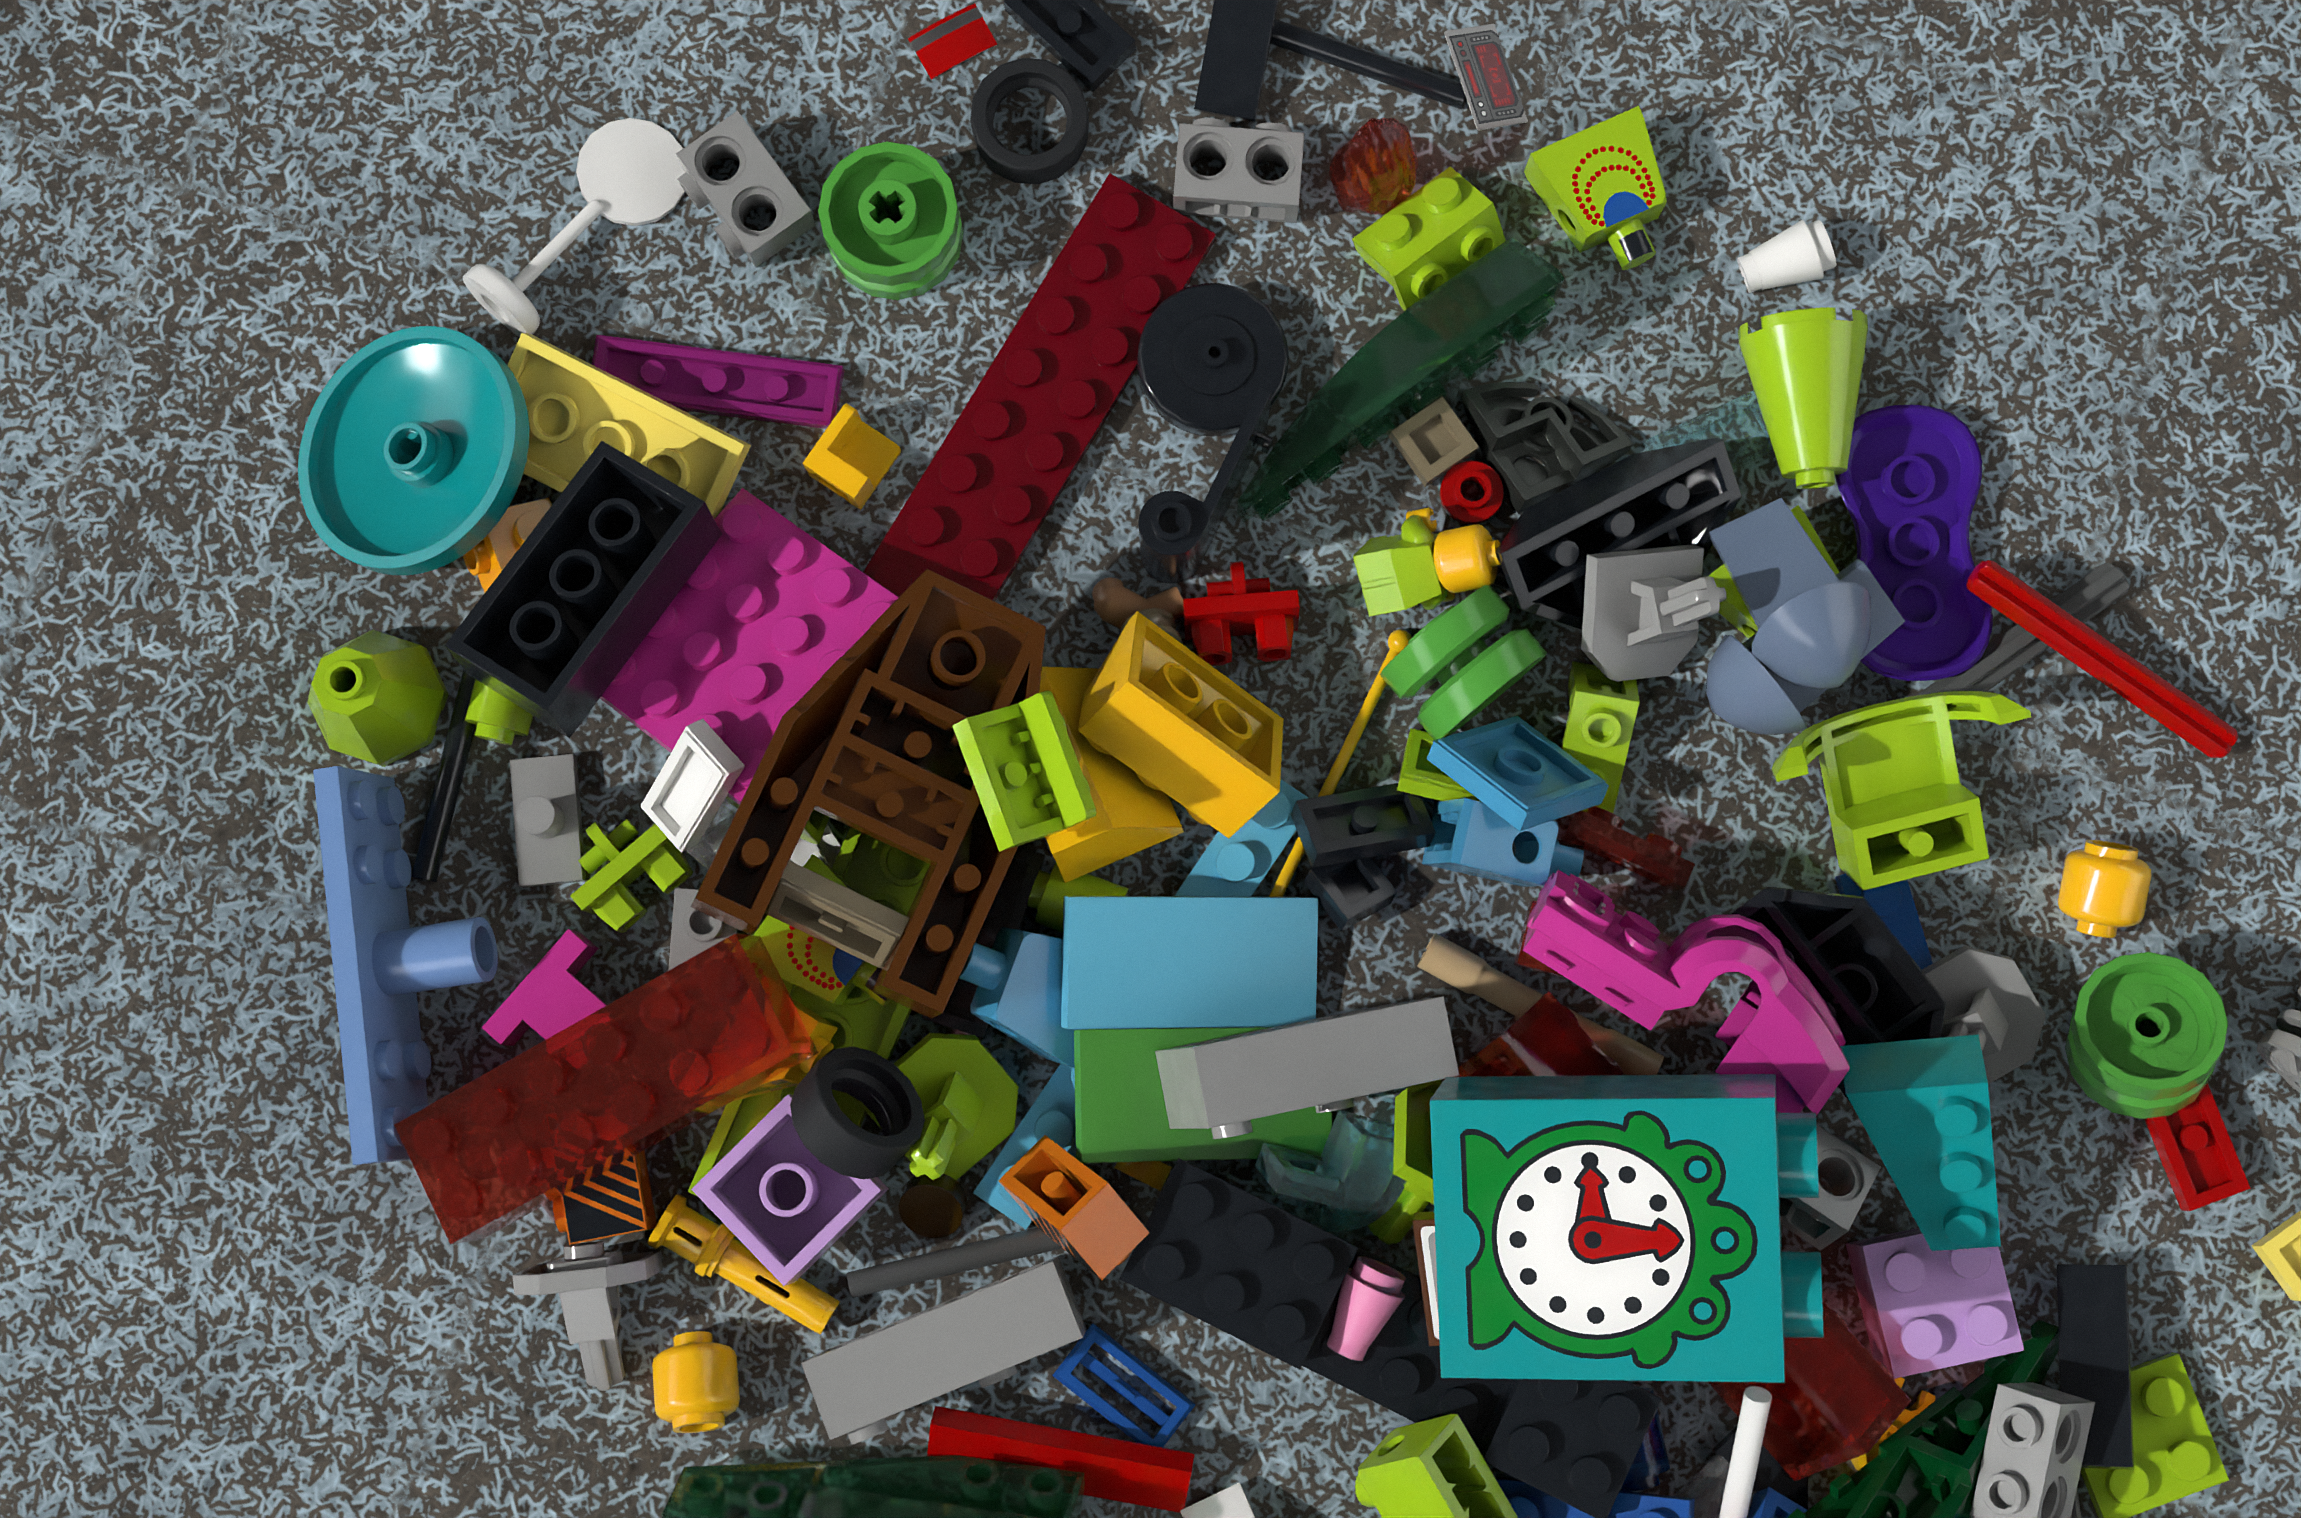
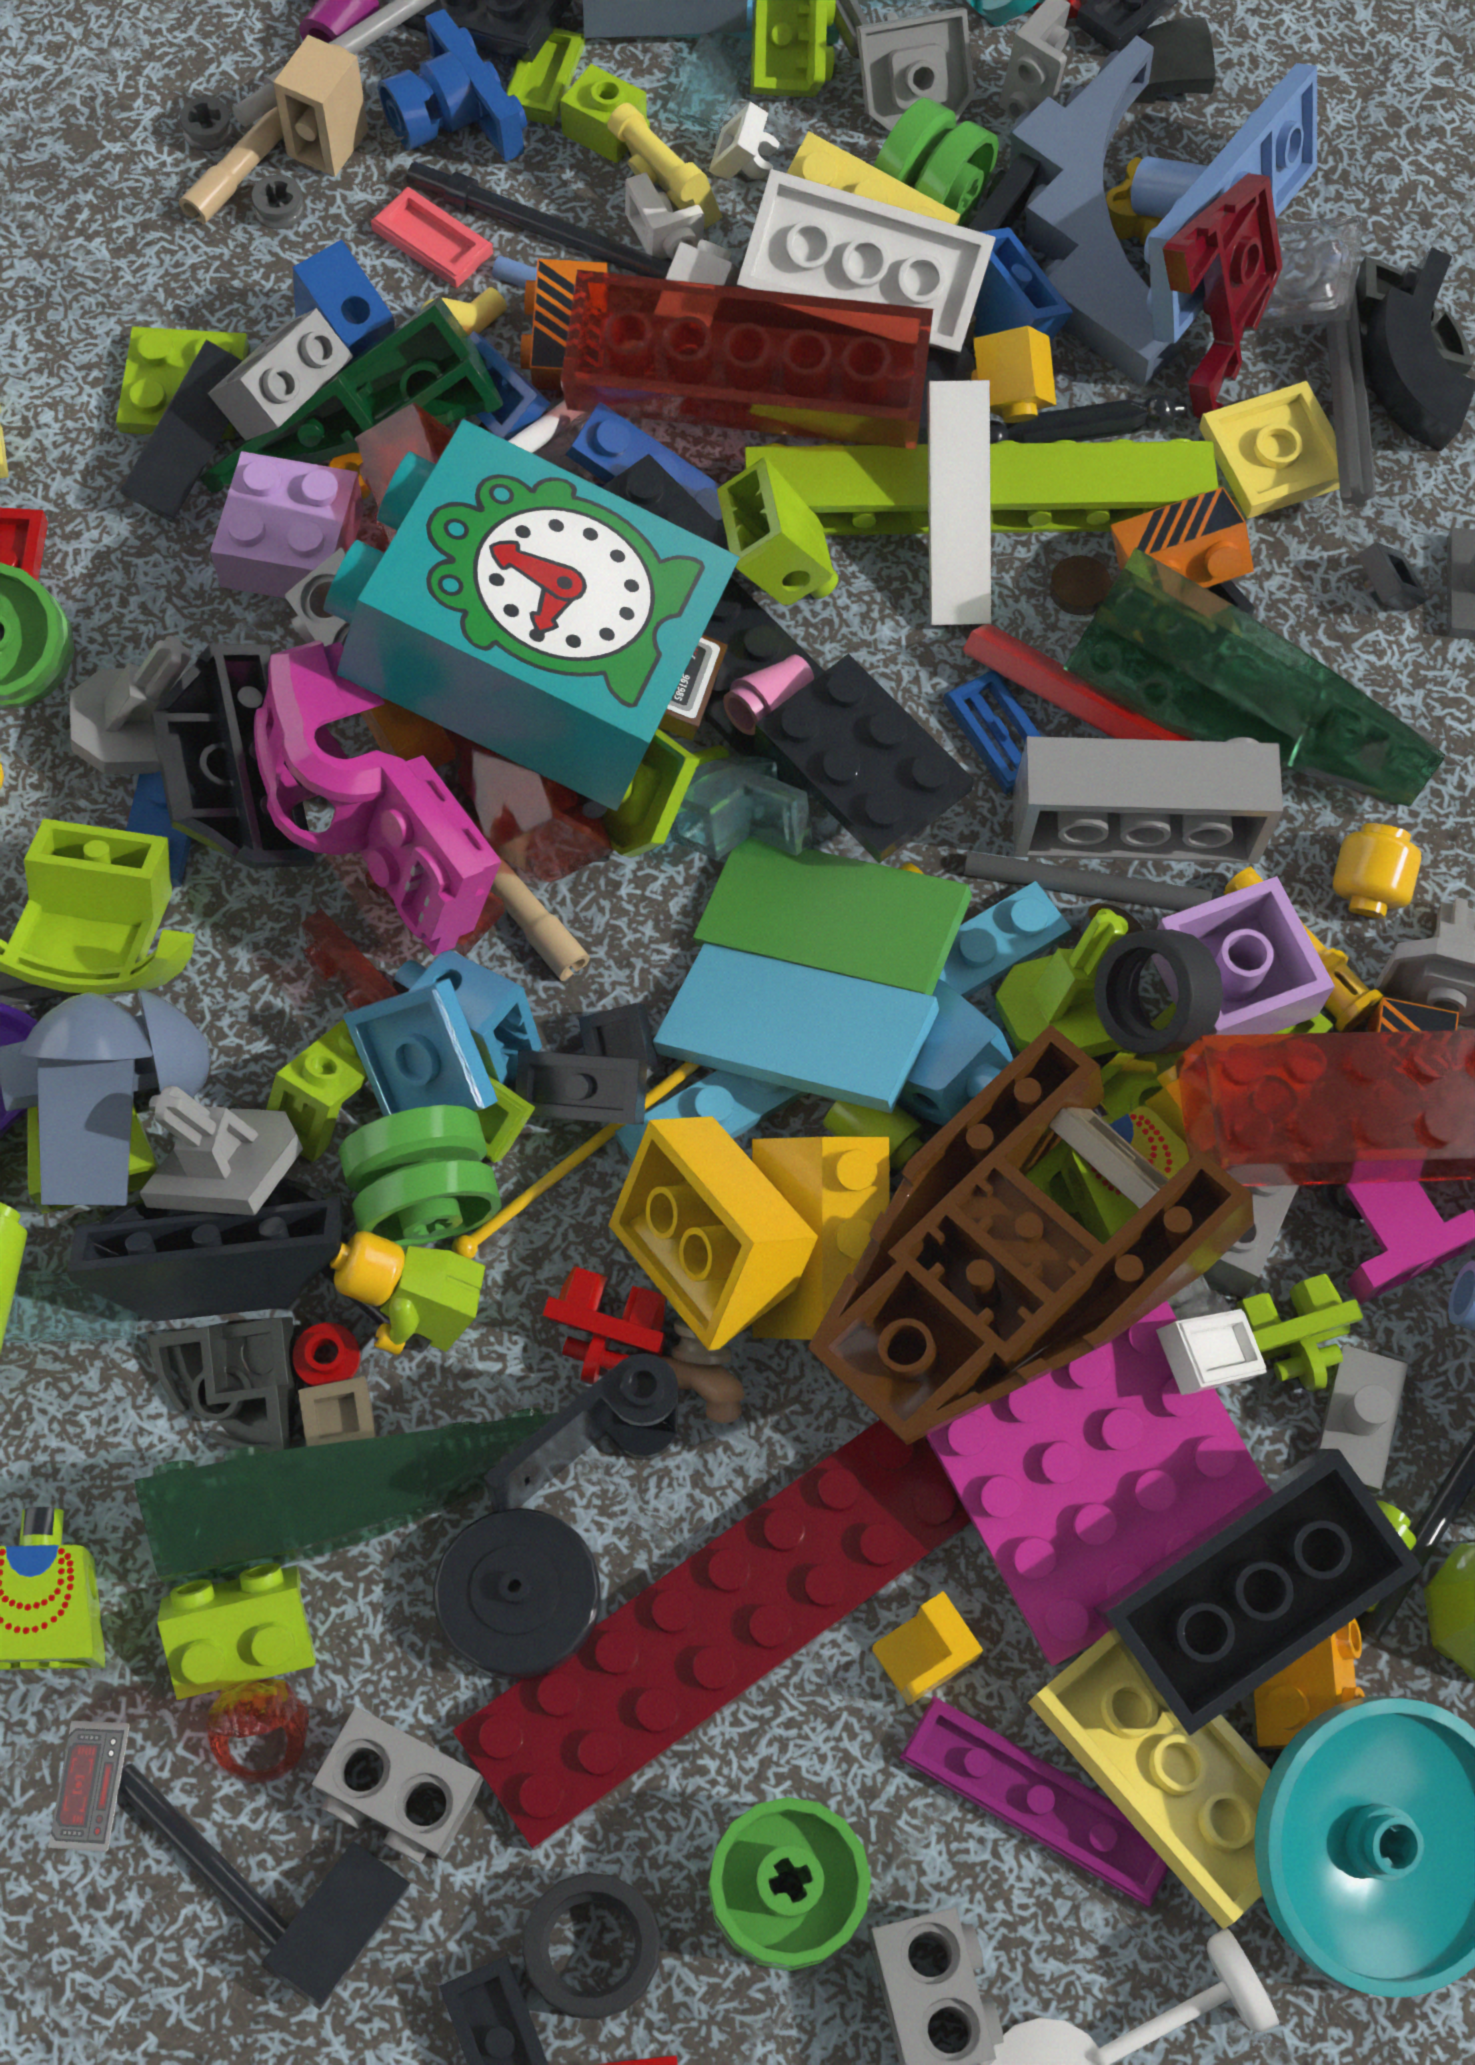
camera: 165 degrees left, 15 degrees down
lime bracket [952,690,1096,852] -> none
orange brick [998,1135,1149,1280] -> none
light grey brick [1155,996,1459,1139] -> none
teal wedge [1840,1034,2001,1251] -> none

